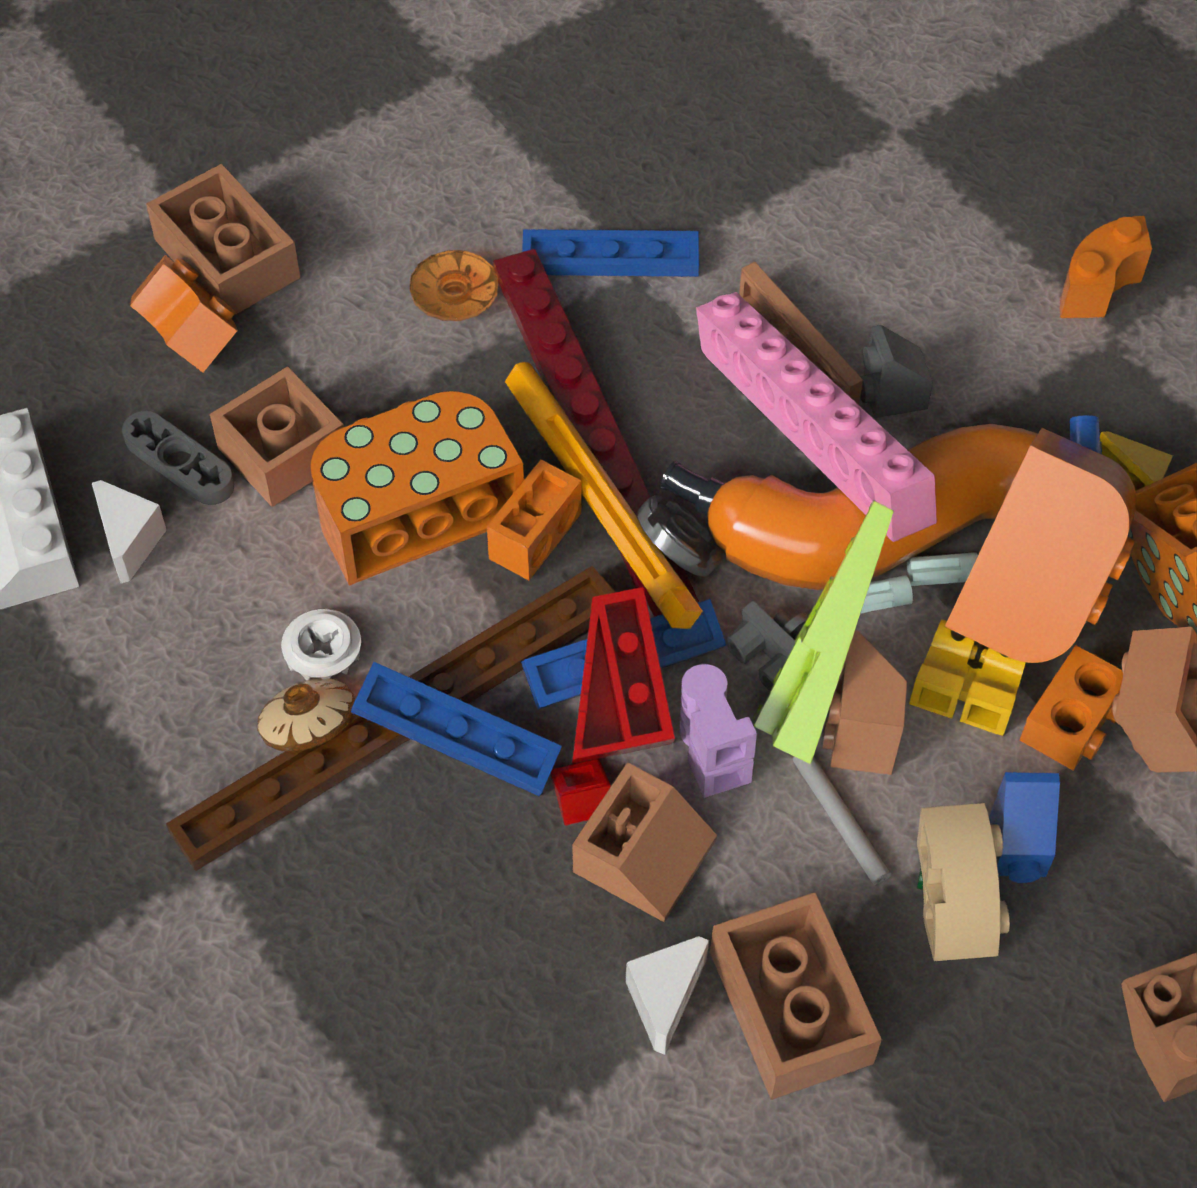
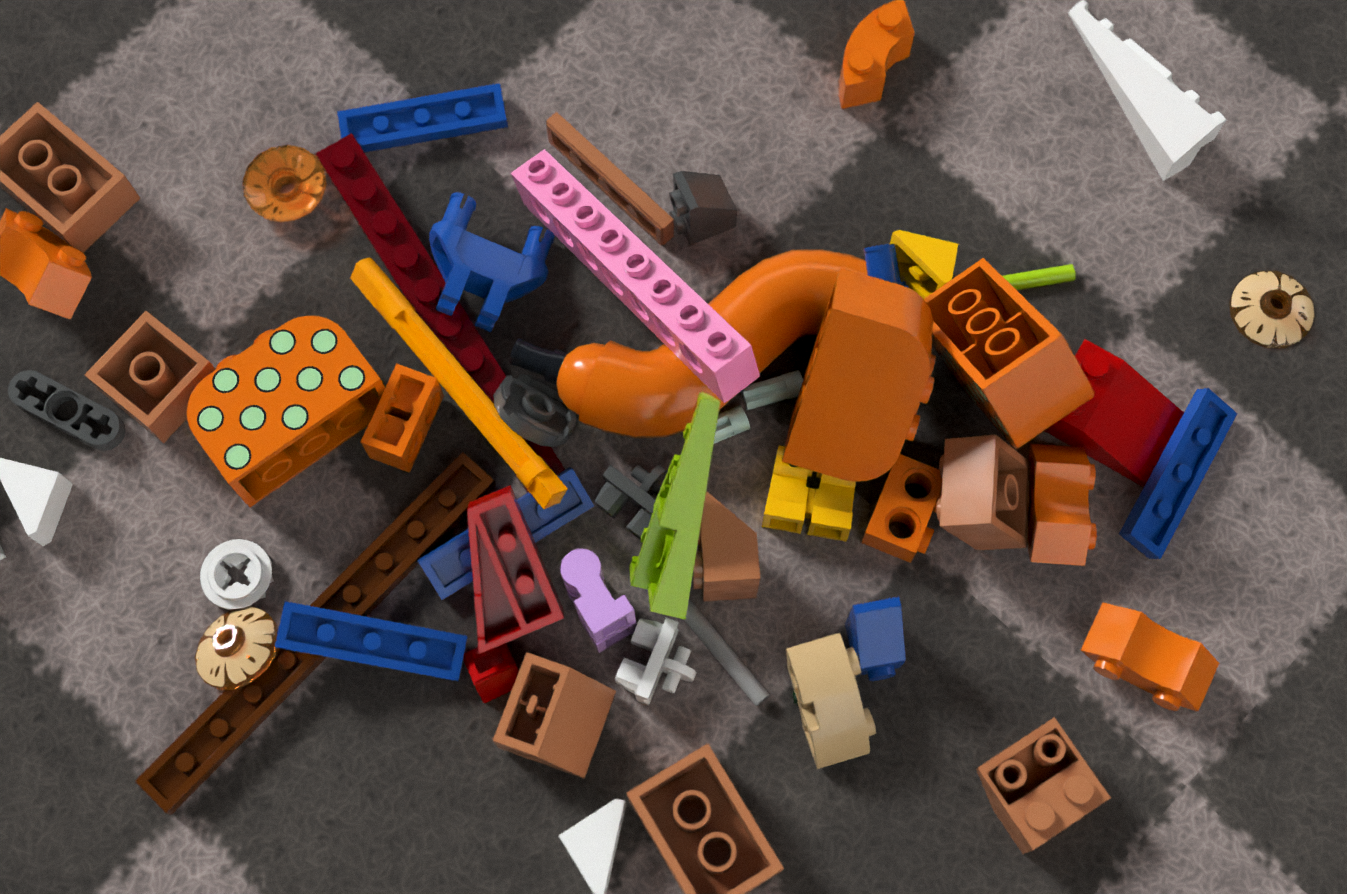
camera: 10 degrees left, 15 degrees up
none -> blue connector [429,192,555,332]
none -> white hips [615,618,697,706]

